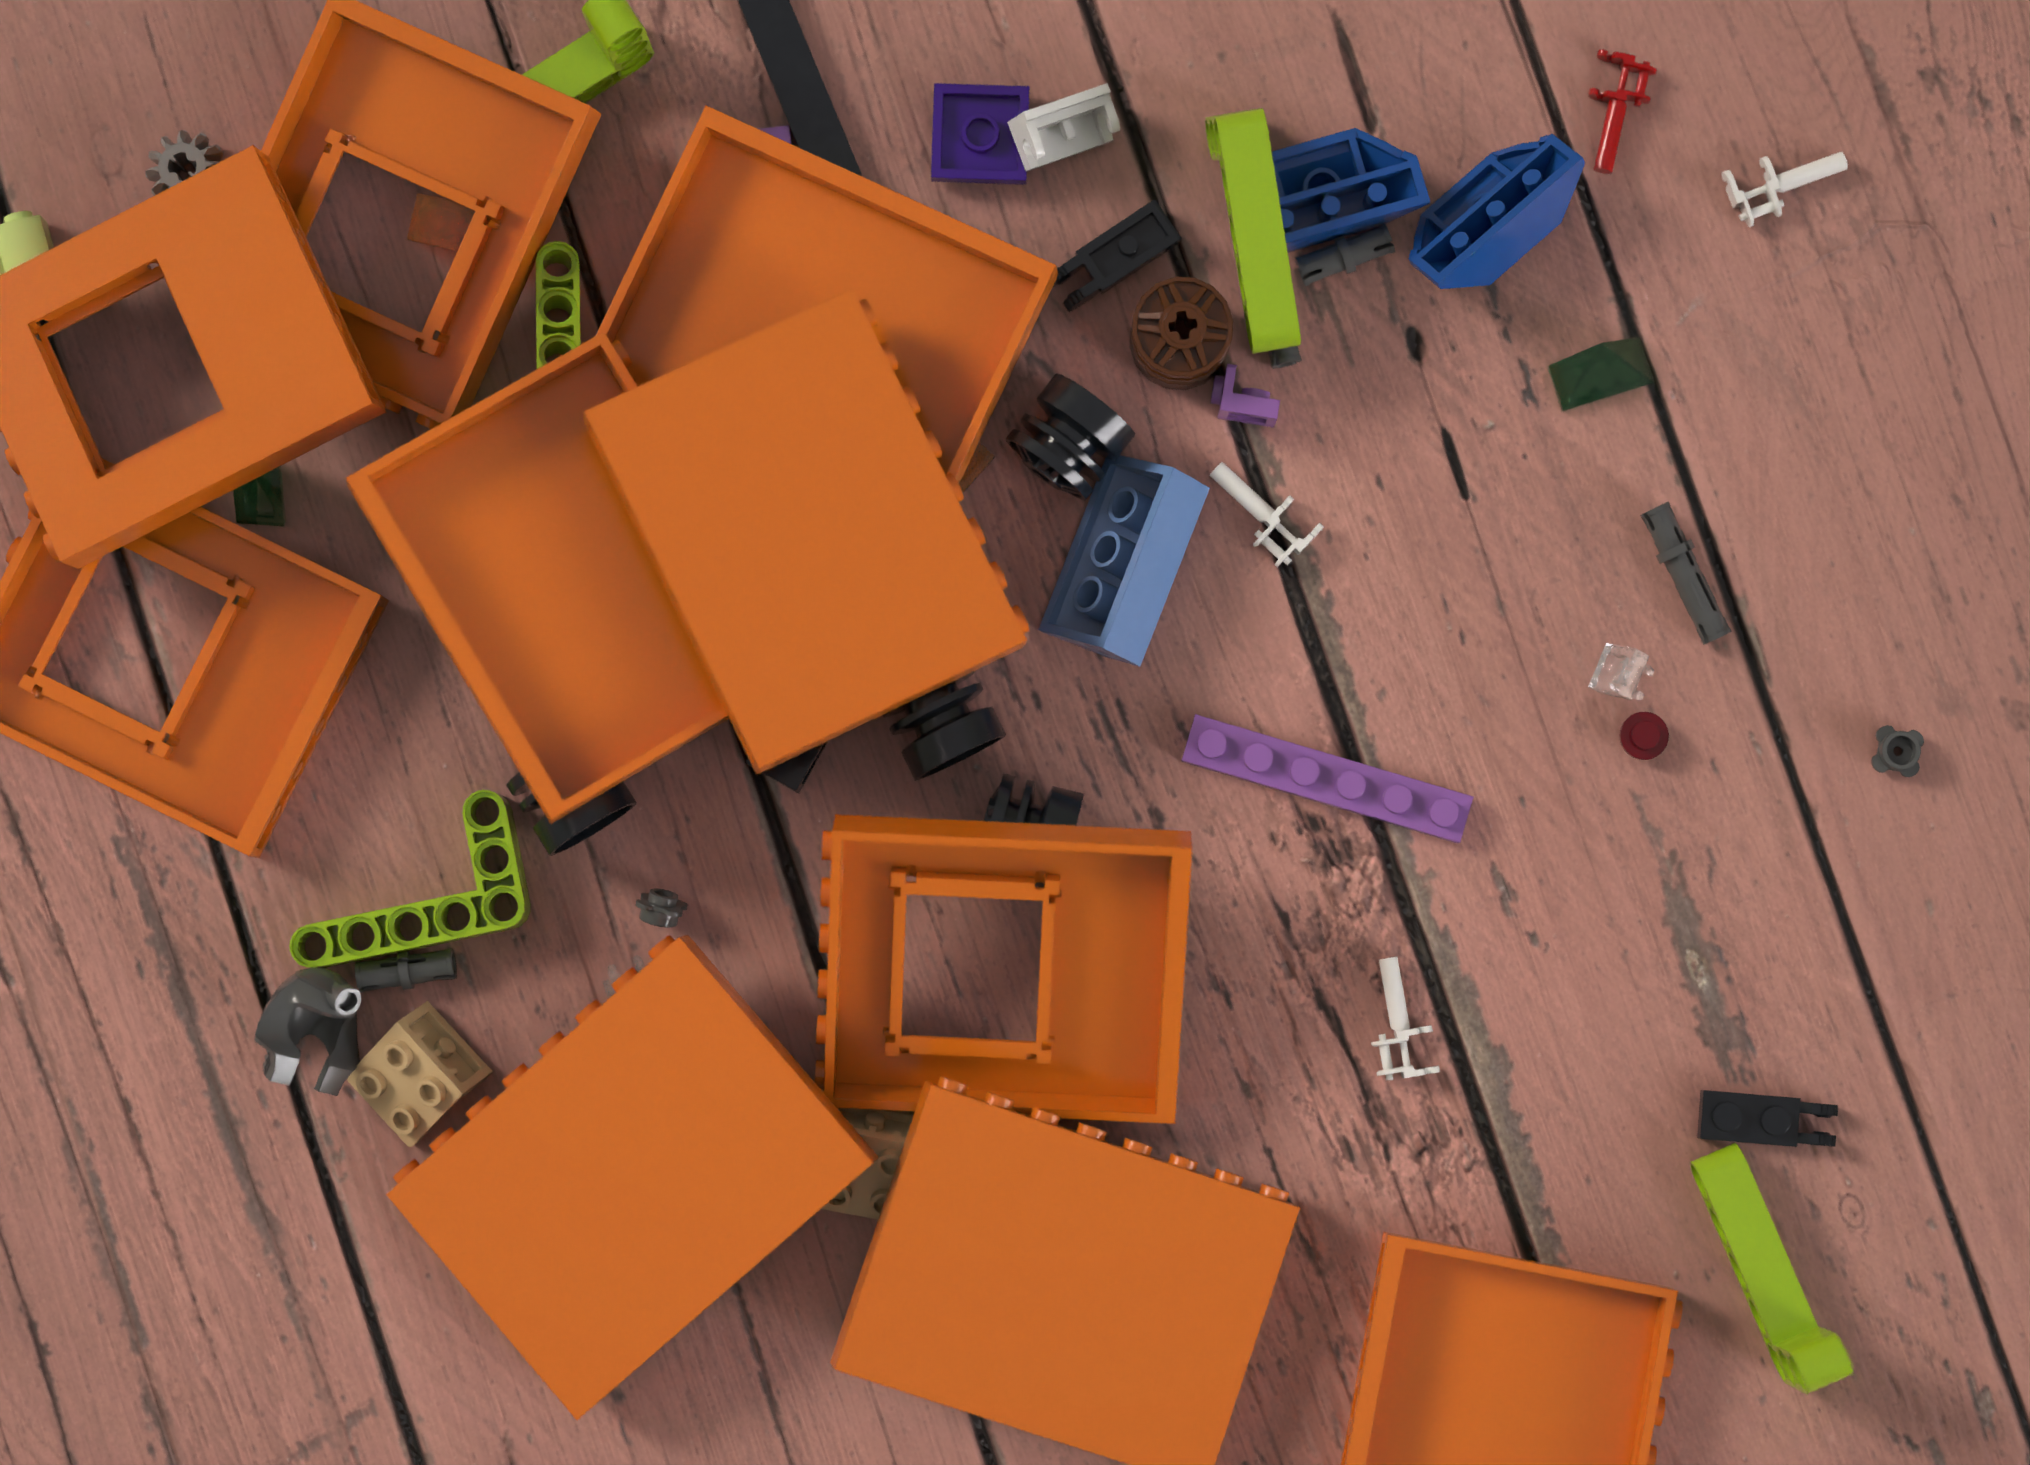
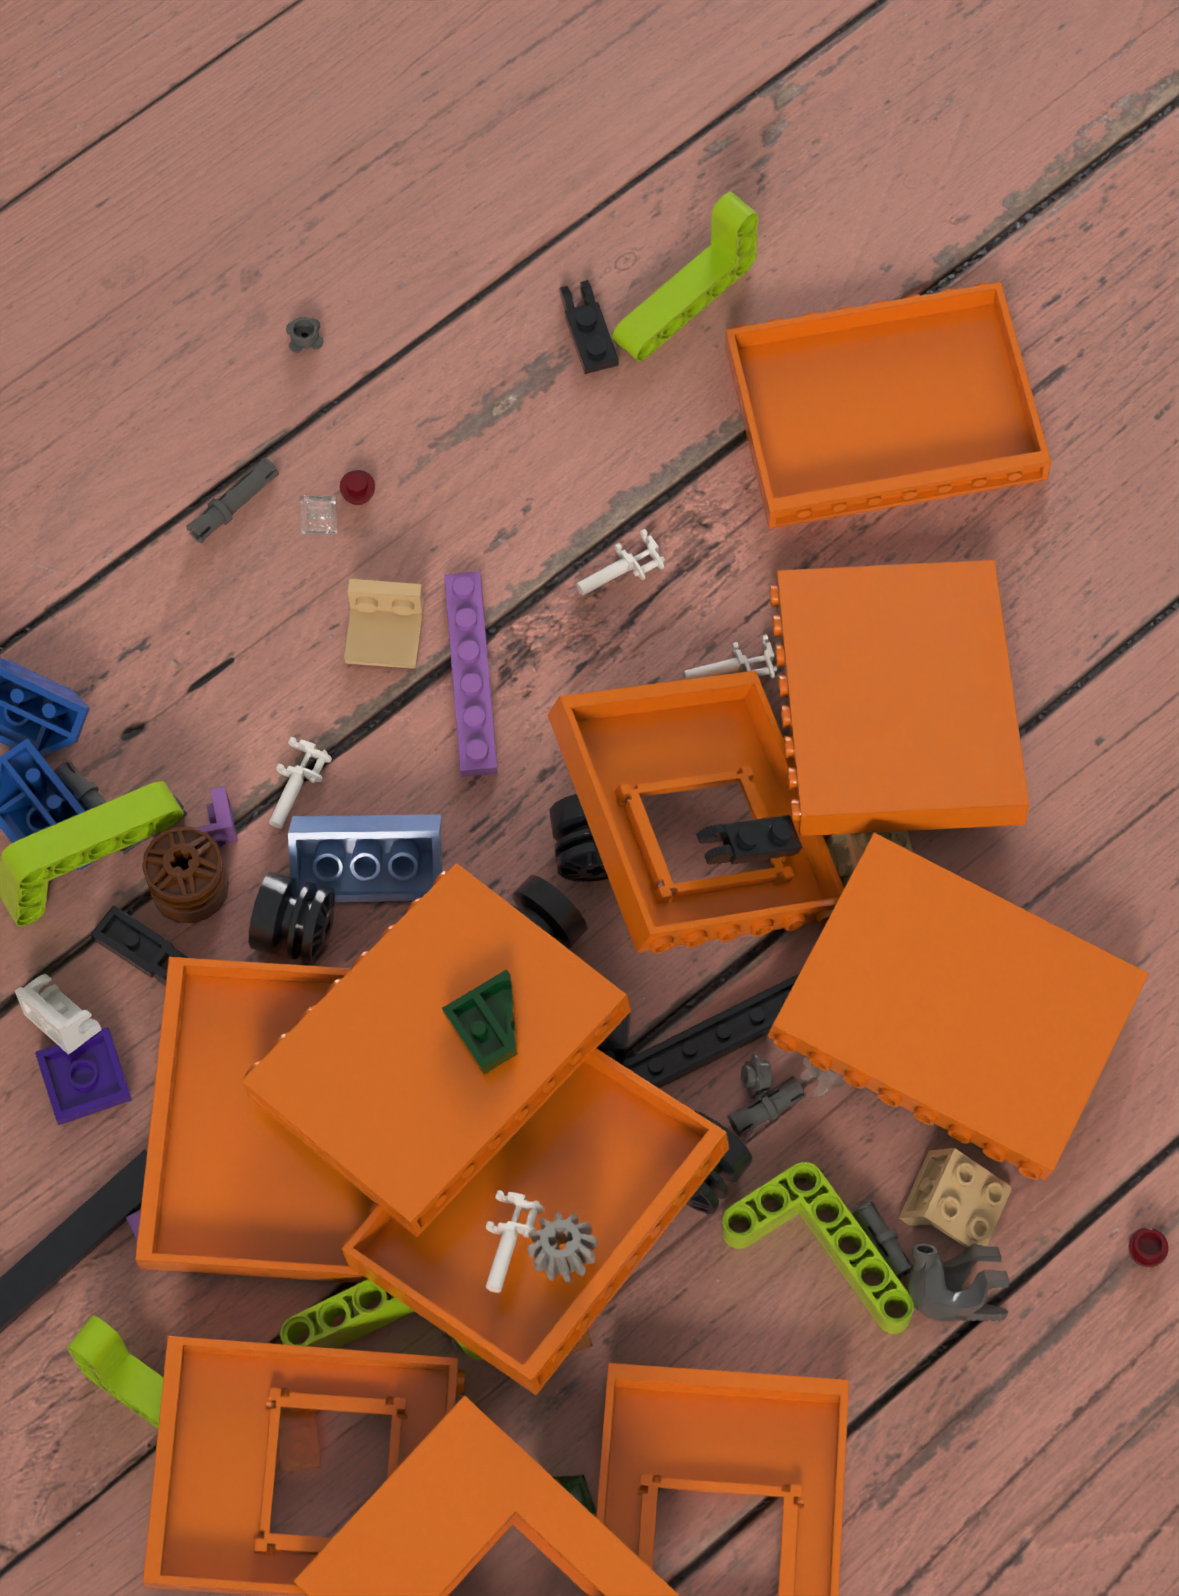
camera: 110 degrees left, 20 degrees down
clear green slope [1547,337,1654,412] -> none
none -> tan bracket [344,579,424,669]
none -> dark green wing [442,969,518,1074]
none -> white piece [485,1190,545,1293]
none -> light grey gear [528,1211,598,1283]
none -> black tile [620,973,800,1089]
none -> white piece [684,634,777,680]
none -> black hinge [696,815,803,865]
none -> dark grey pin [727,1076,806,1137]
none -> dark red plate [1128,1228,1169,1268]

